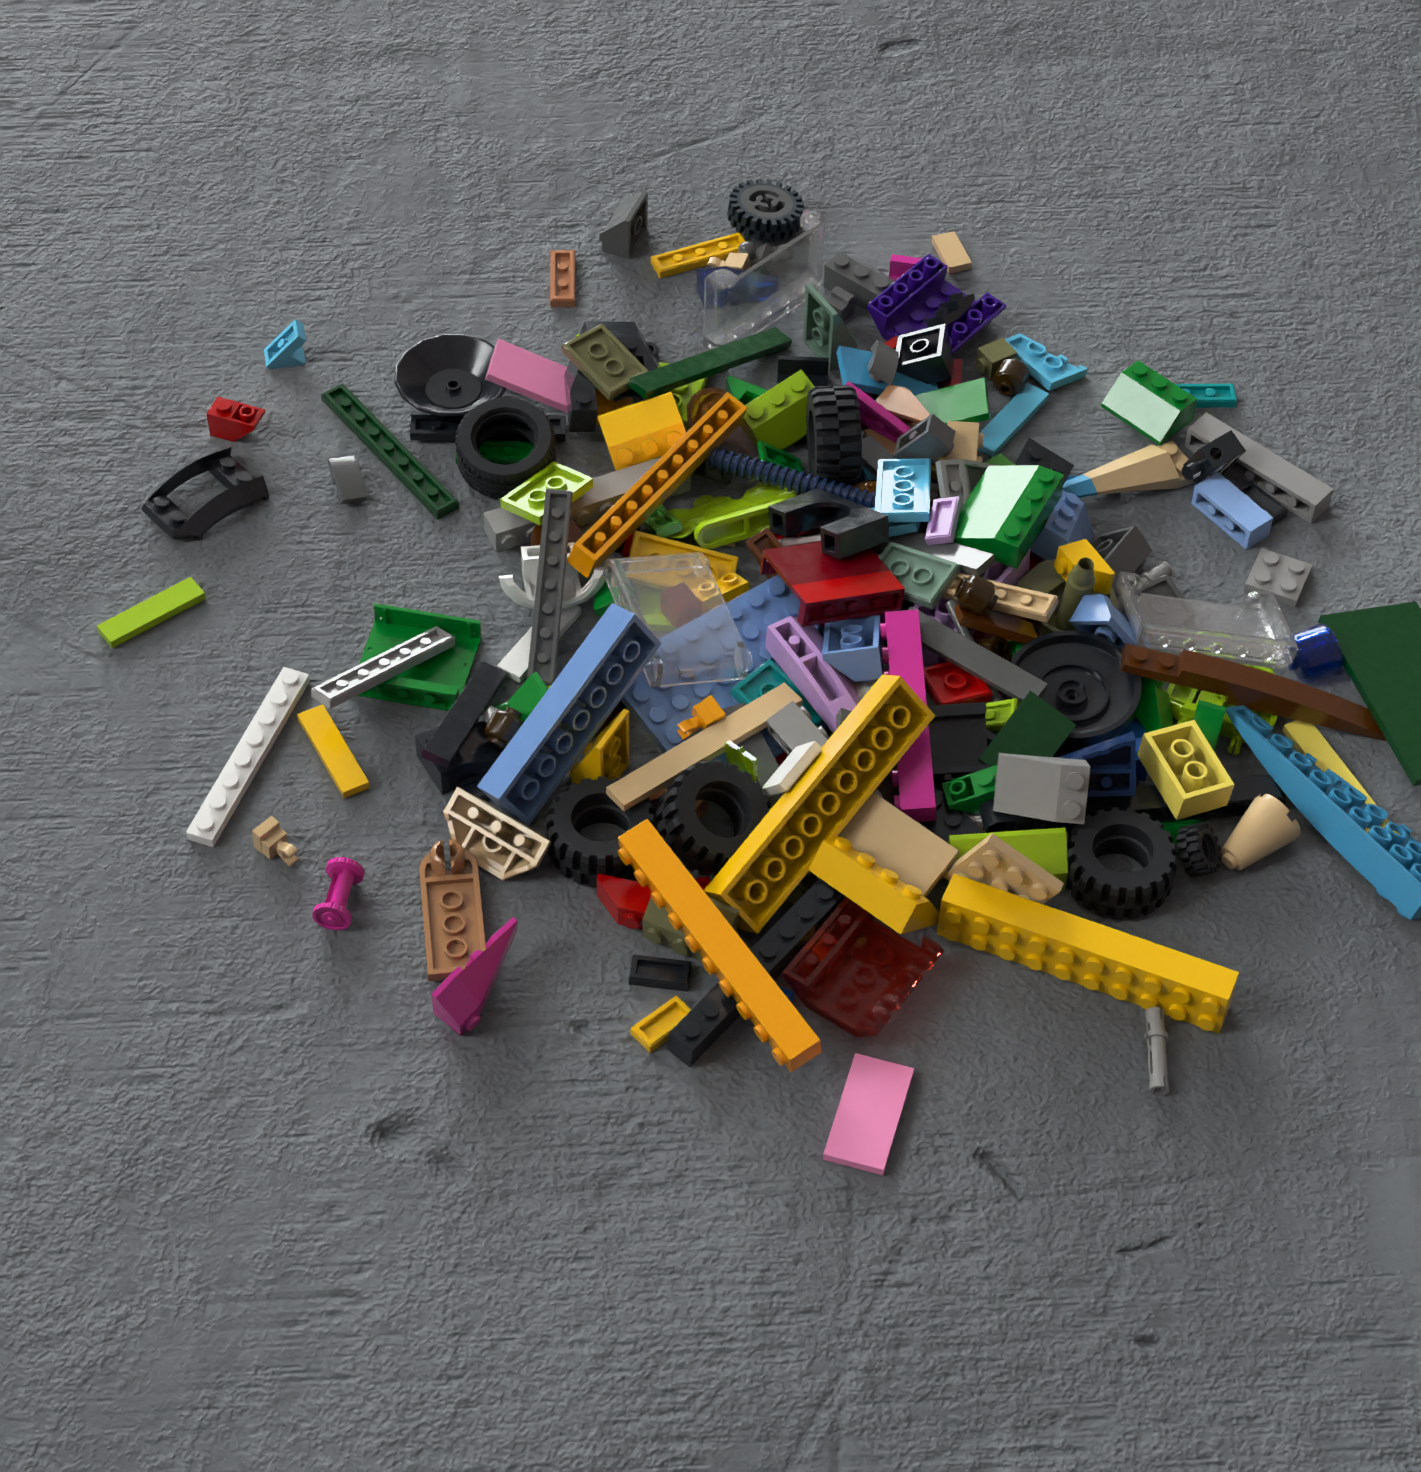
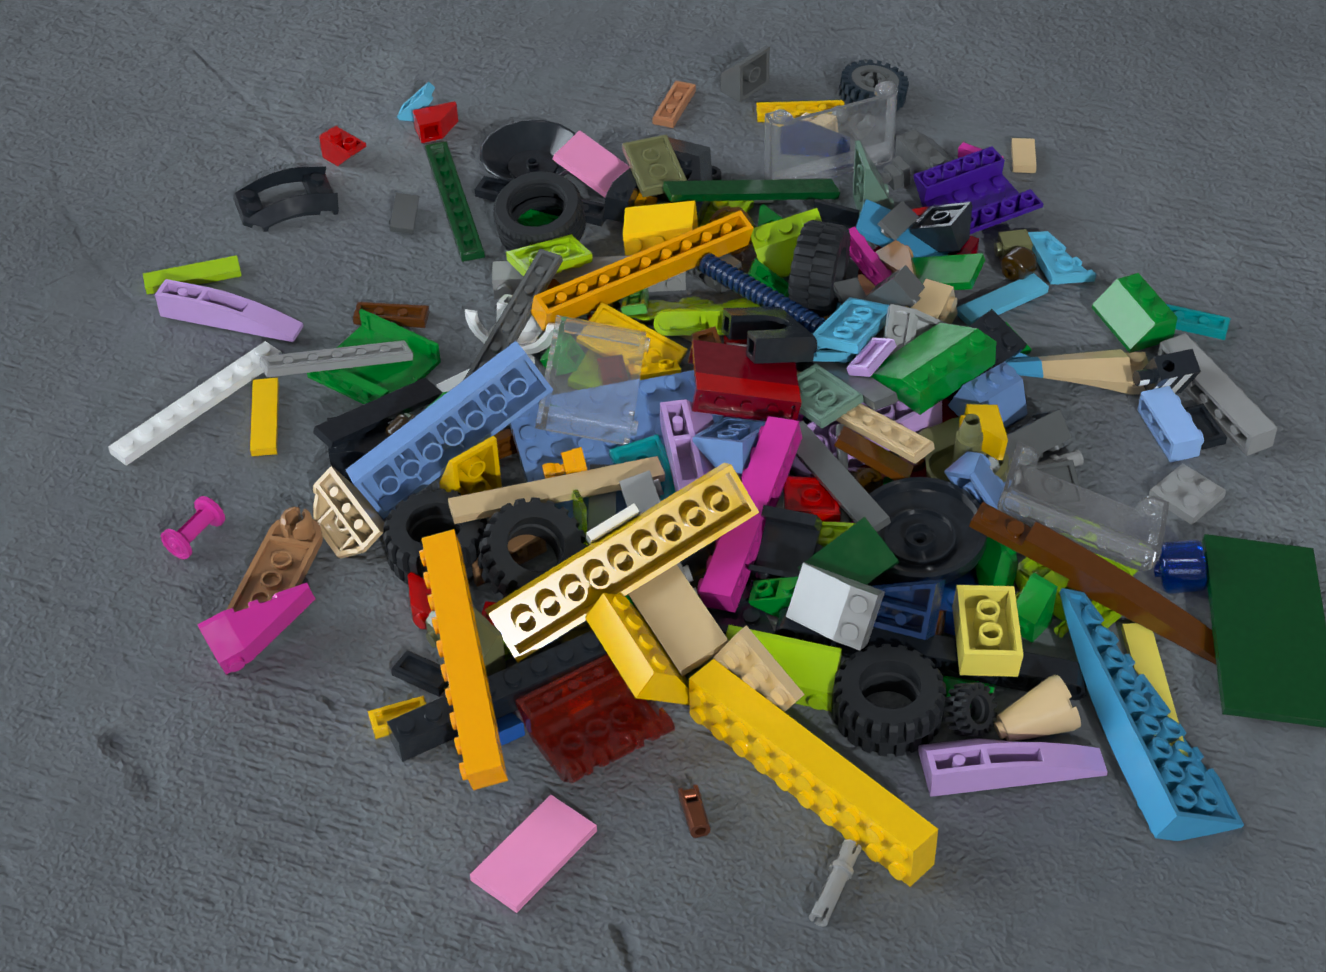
camera: 25 degrees right, 5 degrees down
tan piece [252,816,299,866] -> none
black slope [926,292,975,328] -> none
dark brown head [954,574,998,615] -> none
none -> lavender wedge [155,279,303,342]
none -> reddish brown tile [353,302,430,328]
none -> red slope [413,101,459,143]
none -> copper bar [678,784,711,838]
none -> lavender wedge [918,738,1108,797]

